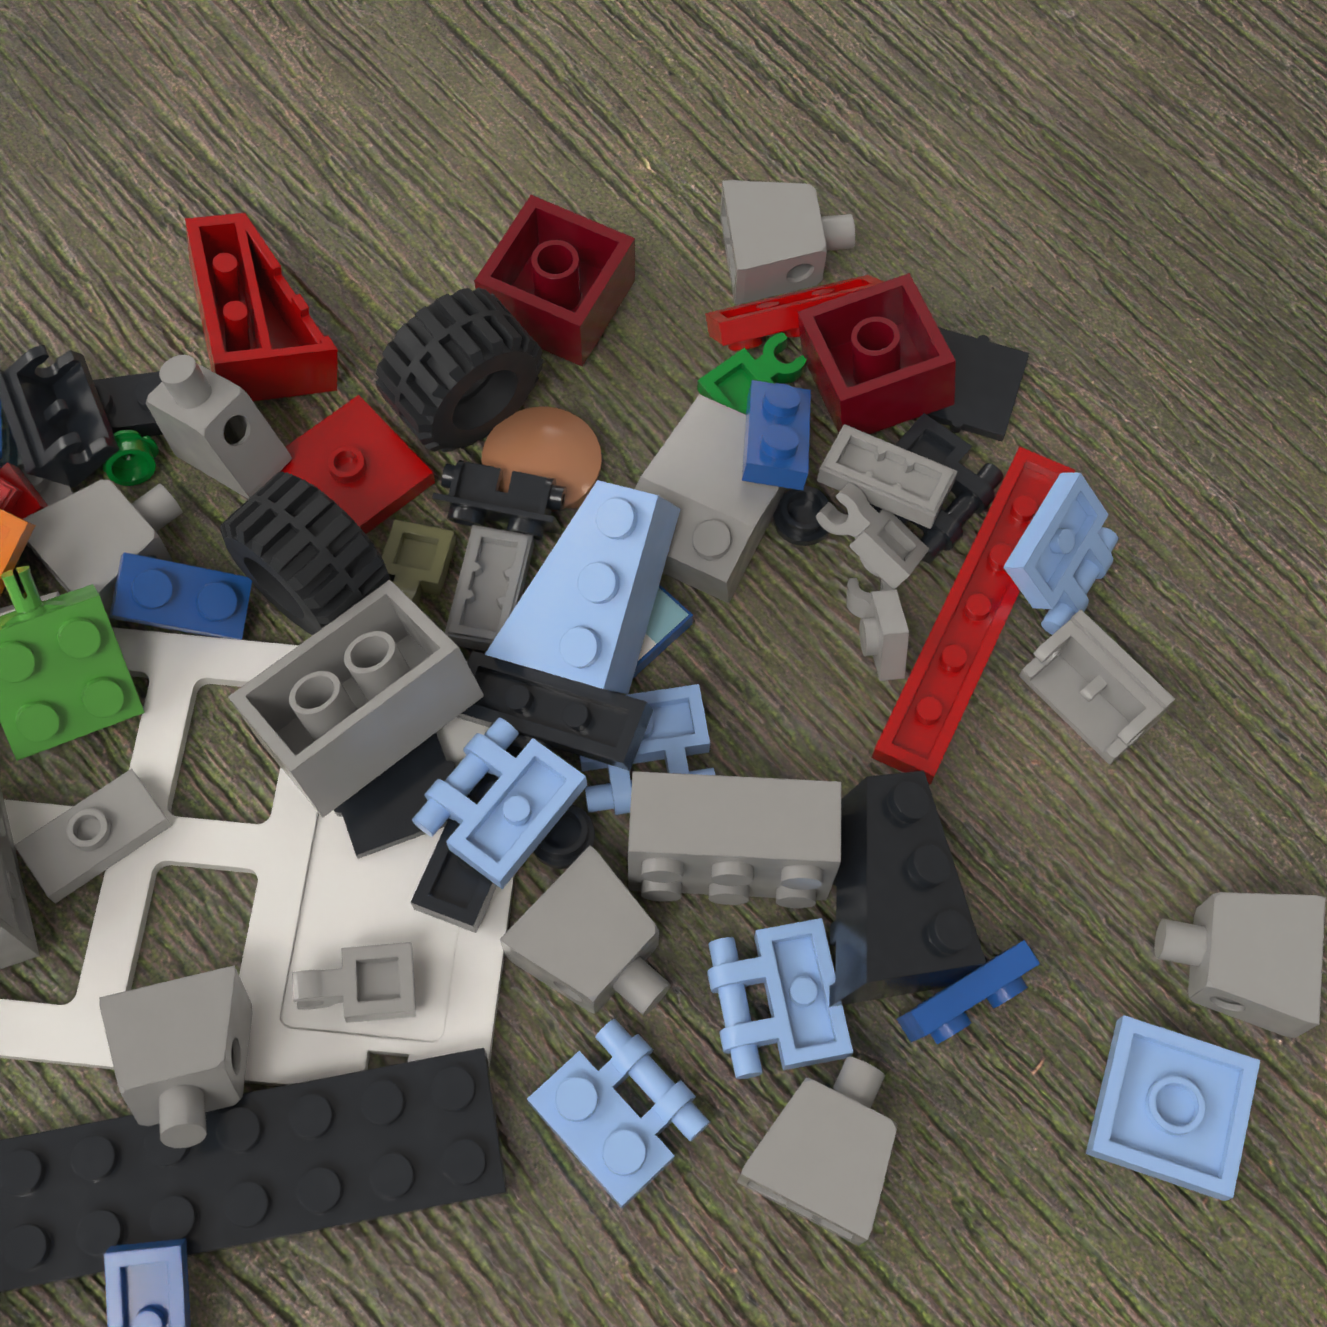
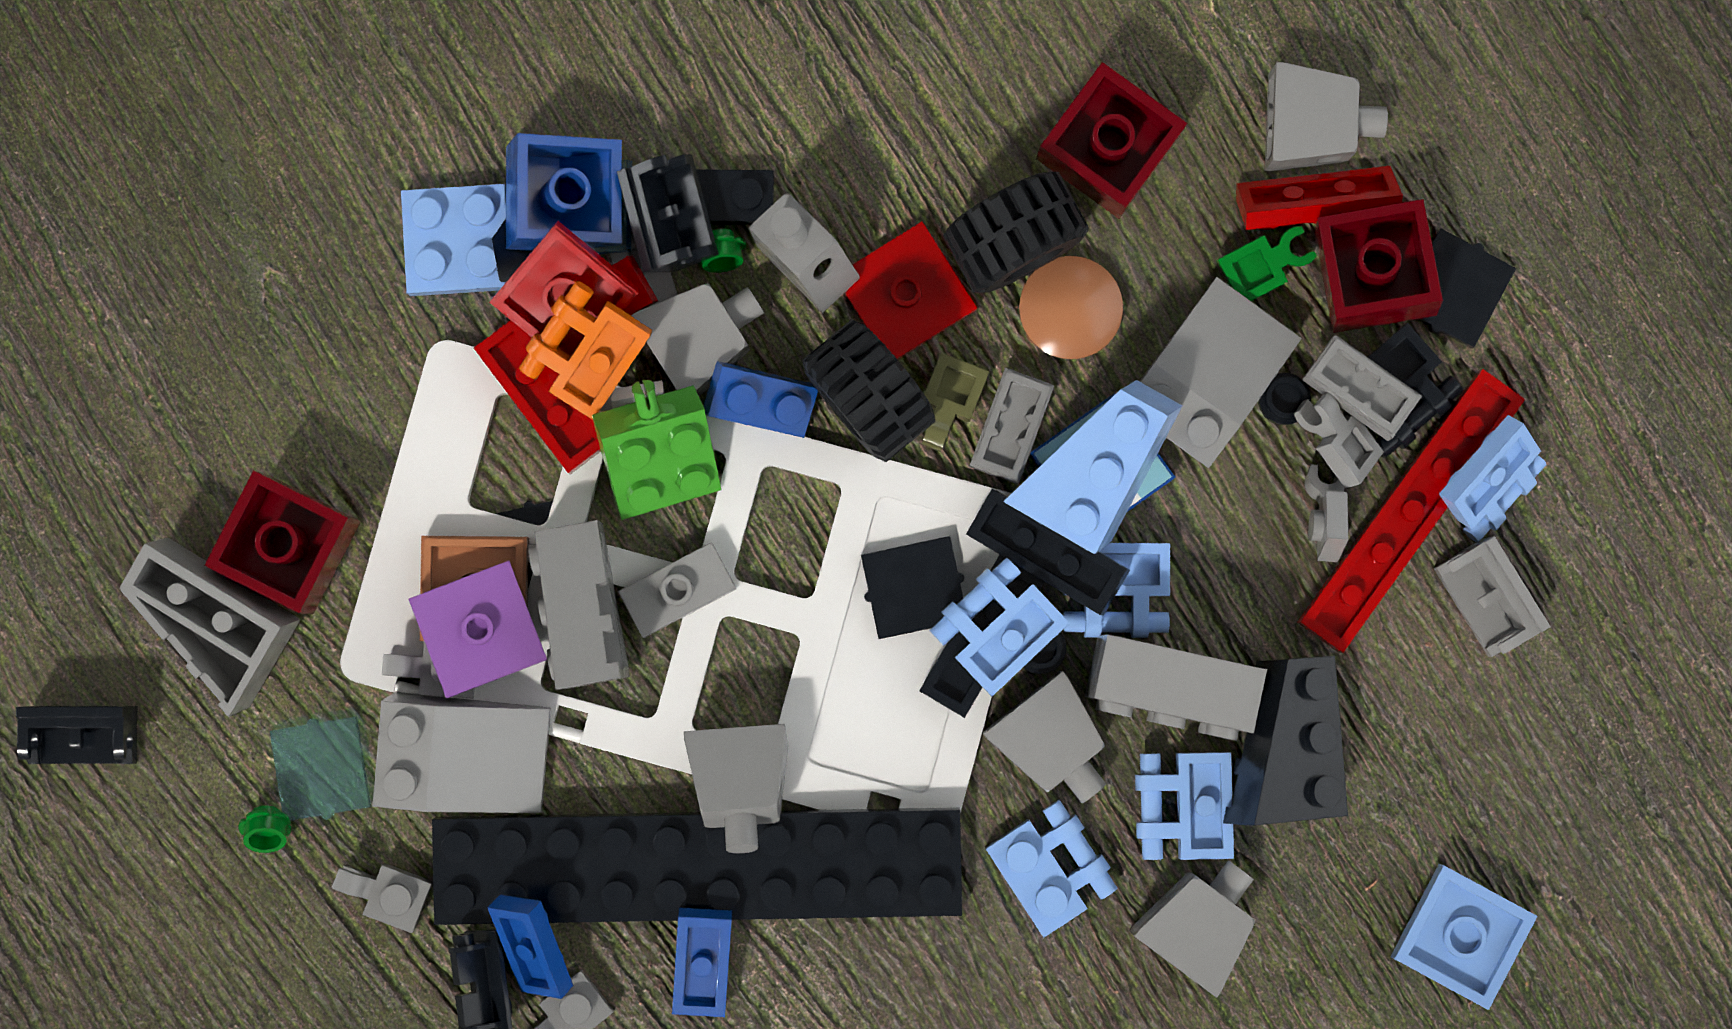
camera: 10 degrees right, 20 degrees up
red wedge [185,213,338,401] -> none
light grey brick [228,580,484,818] -> none
light grey plate [292,942,416,1023] -> none
black hinge [432,460,567,540] -> none
blue plate [742,380,811,491] -> none
blue plate [896,940,1040,1044] -> none
light grey torso [1154,892,1326,1038] -> none

